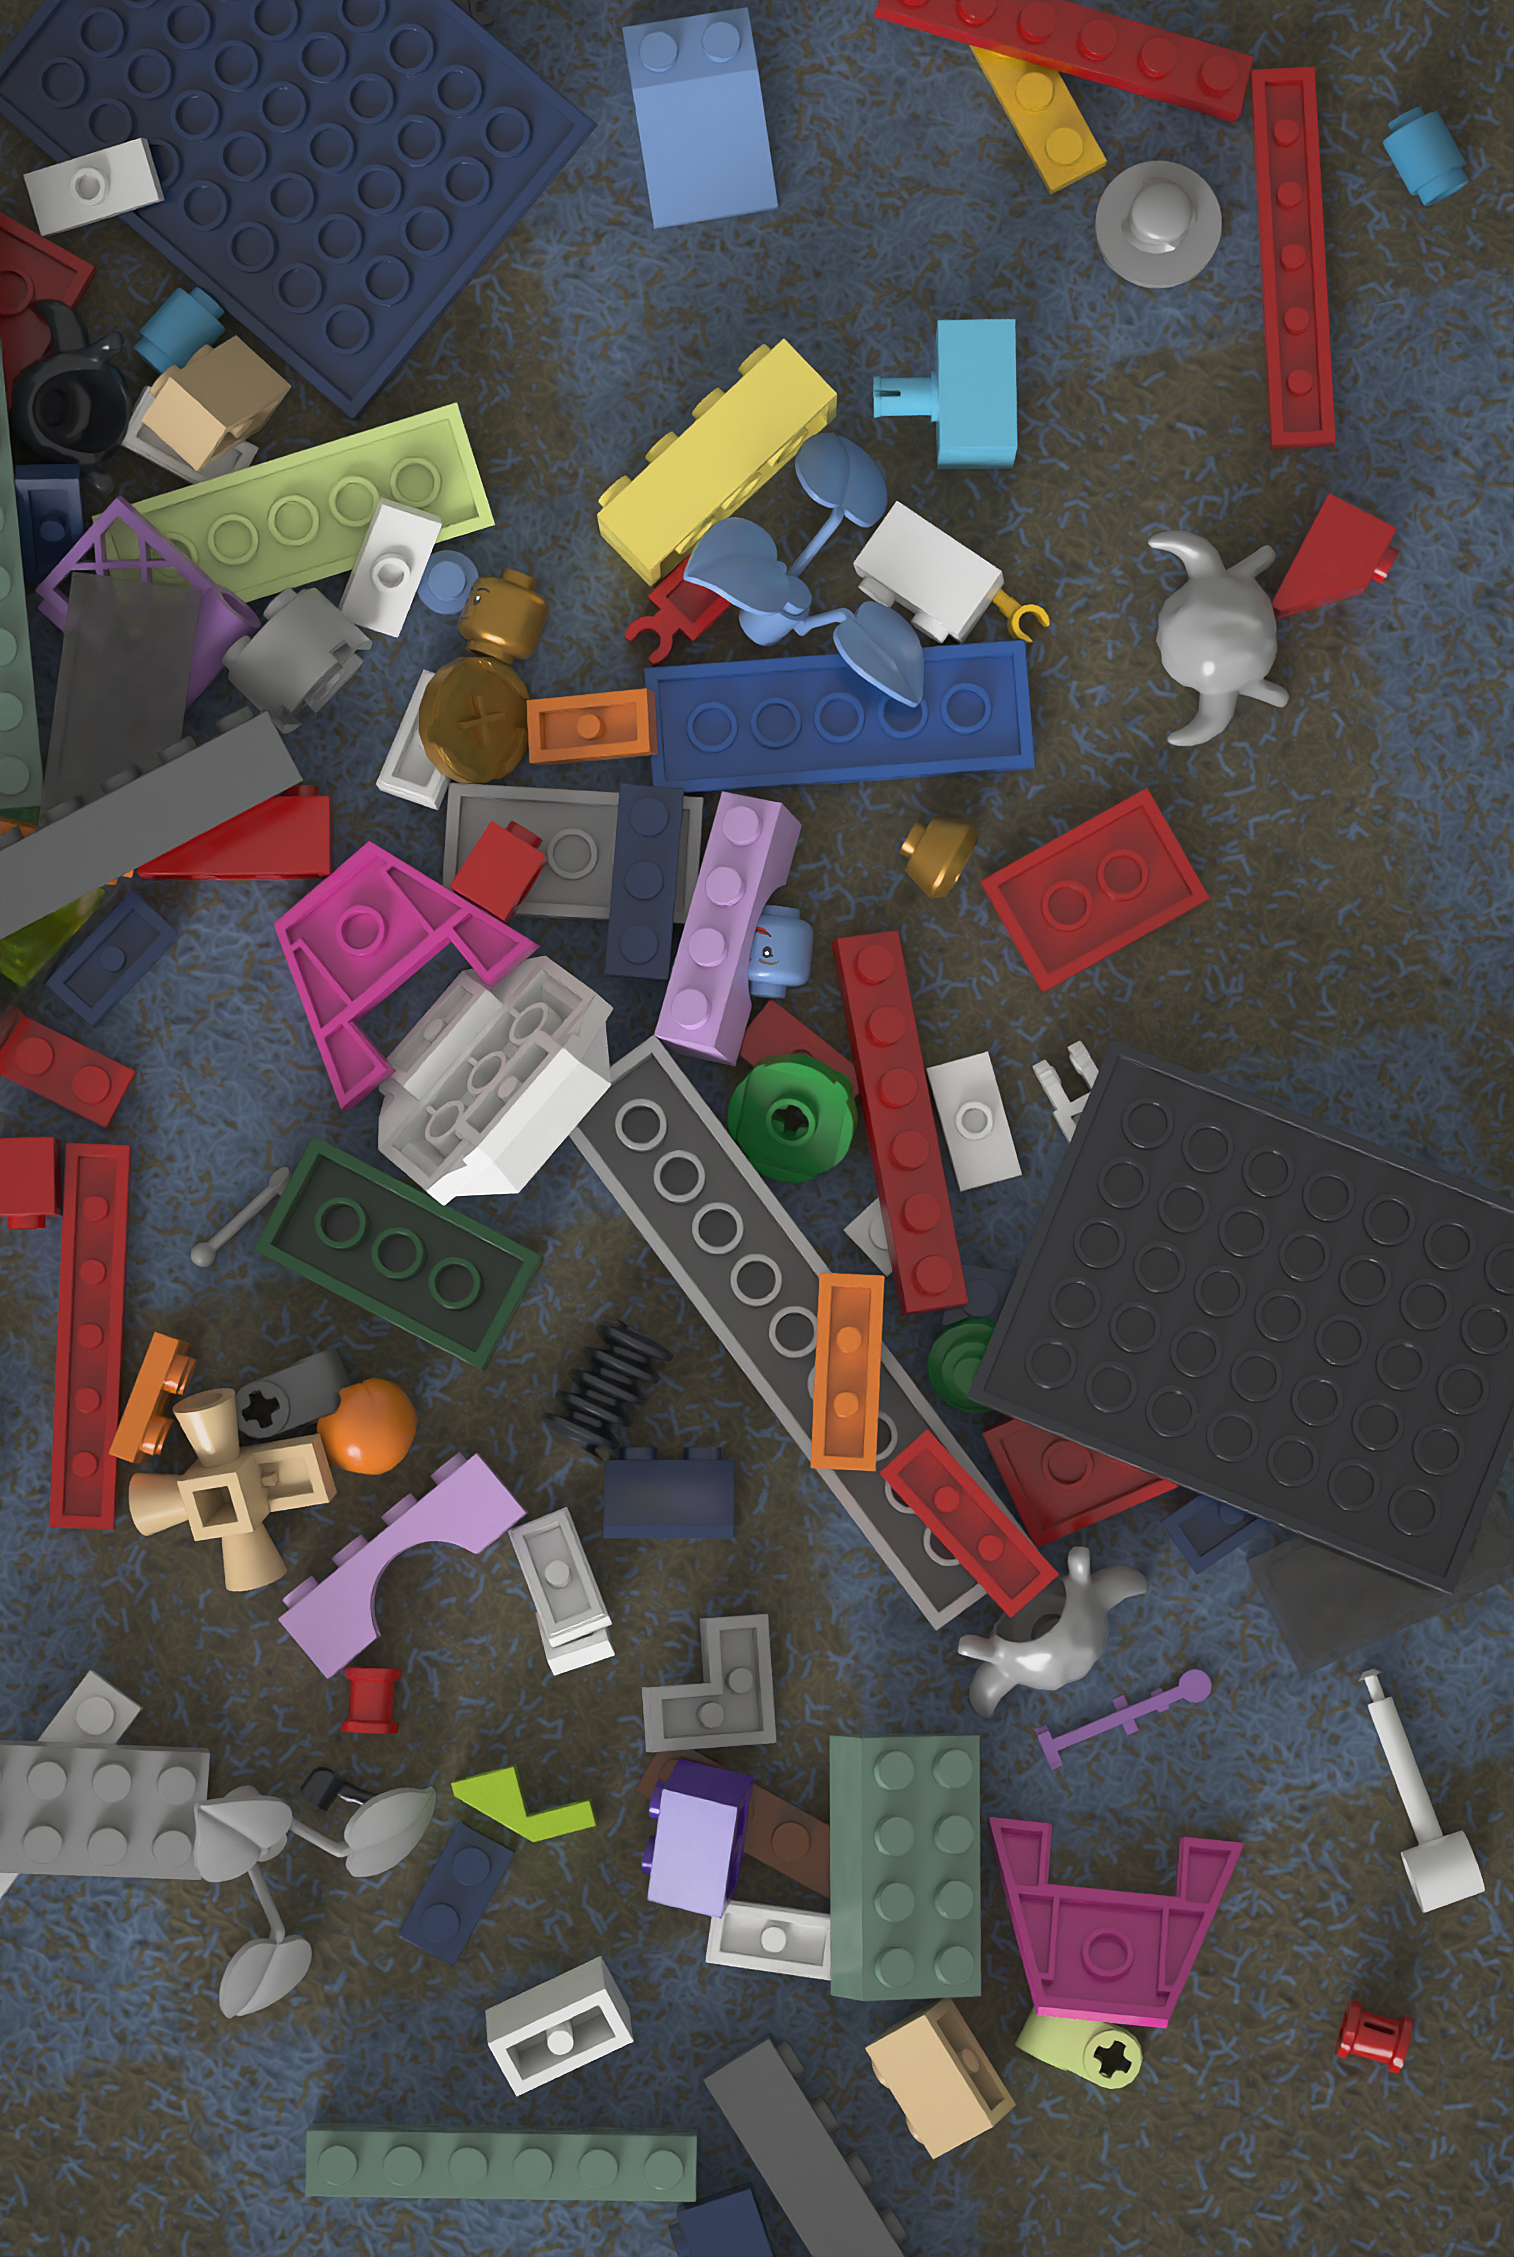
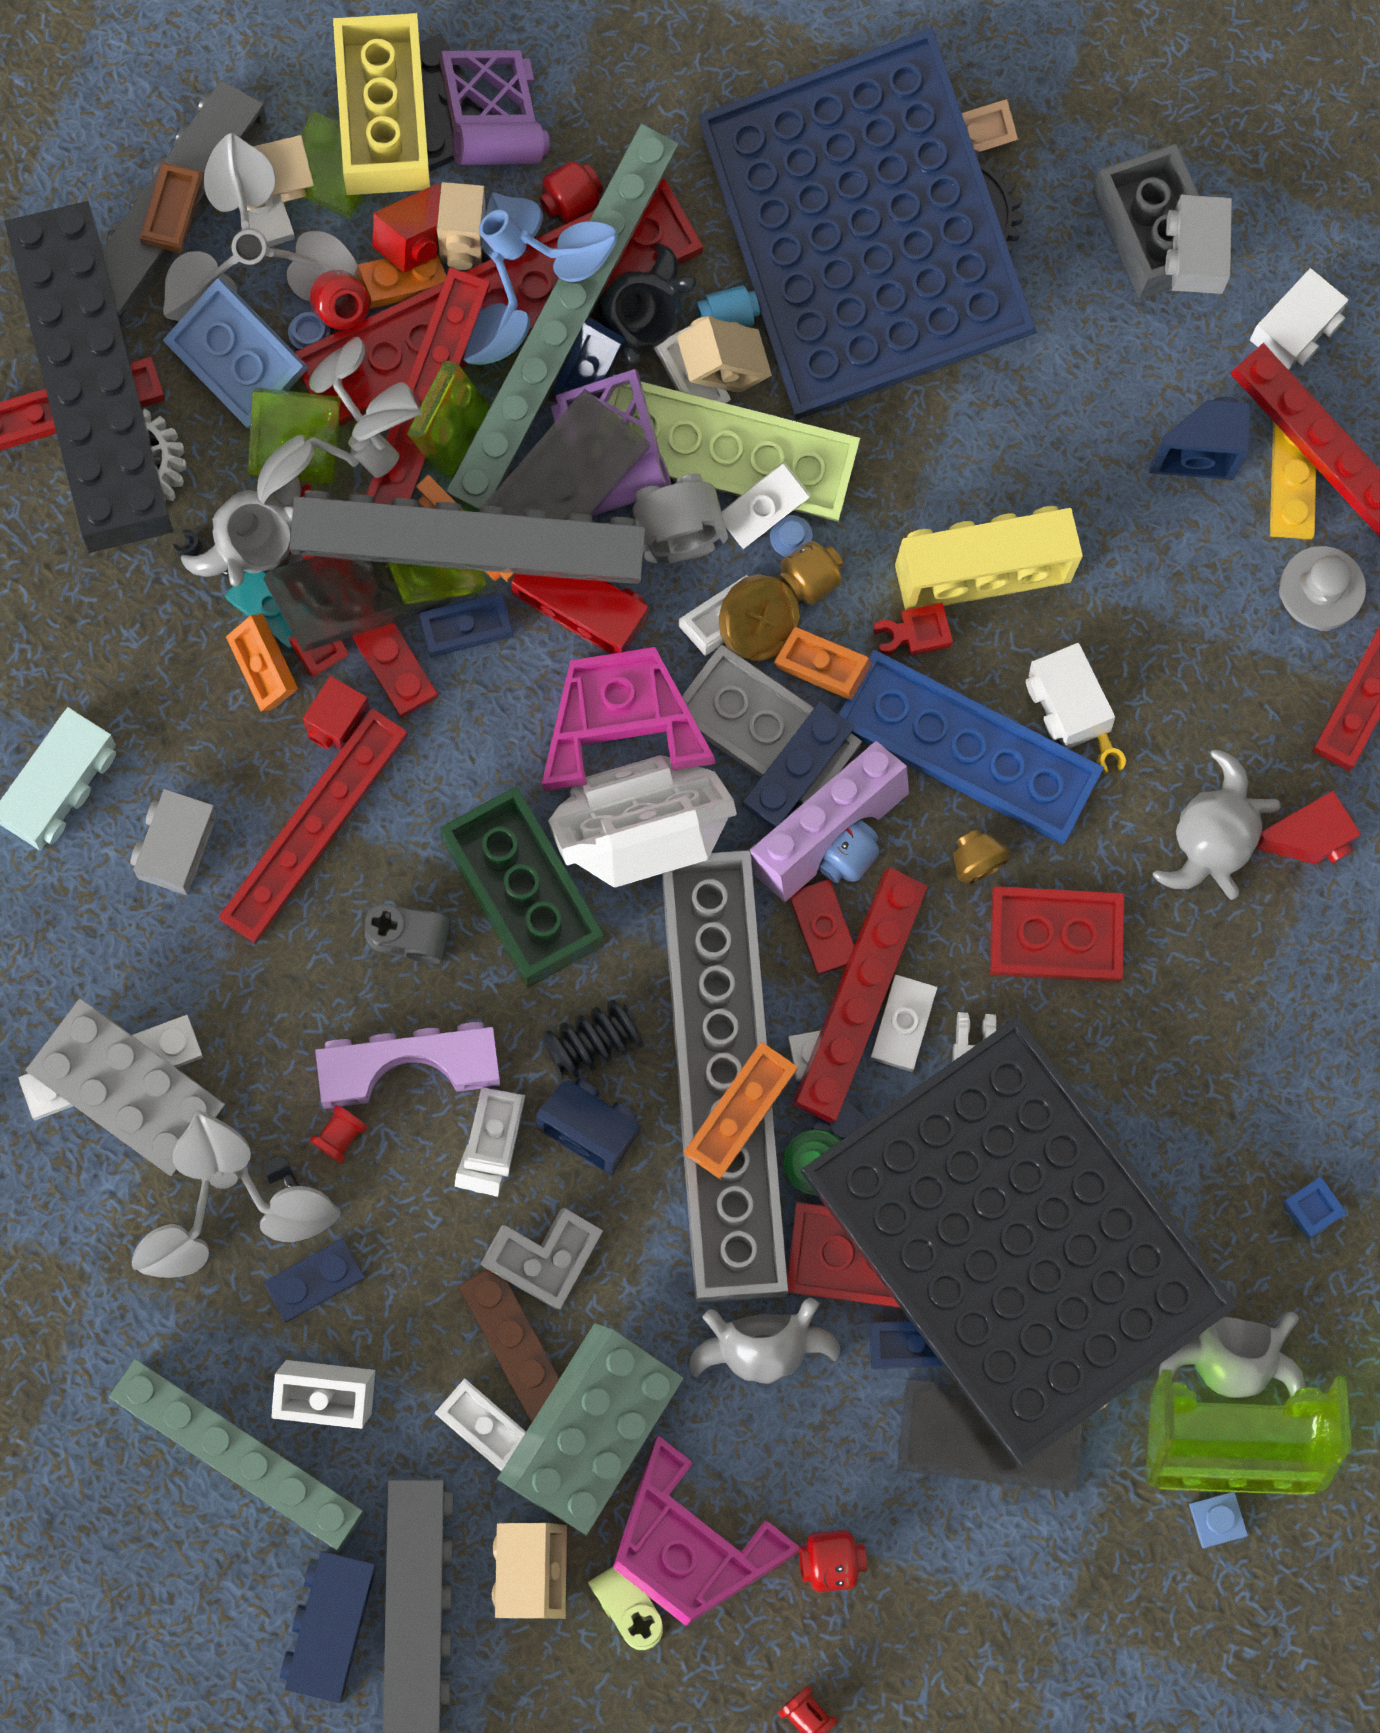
camera: 20 degrees right, 10 degrees down
white plate [24,138,165,237] -> none
orange plate [108,1332,197,1464] -> none
tan brick [129,1388,337,1591] -> none
light grey hinge [191,1167,293,1267] -> none
orange hair [317,1377,418,1475] -> none
red brick [450,820,548,926] -> none
lime slope [451,1764,598,1842] -> none
medium blue slope [622,7,778,229] -> none
brick [641,1759,754,1919] -> none
medium blue plant [683,432,924,708] -> none
green plate [727,1054,858,1183] -> none
medium azure brick [873,319,1018,469] -> none
red plate [879,1429,1059,1618] -> none
medium lavender piece [1034,1669,1212,1770] -> none
white piece [1359,1669,1485,1913] -> none
none -> red head [799,1530,867,1592]
none -> dark blue slope [1149,397,1250,480]

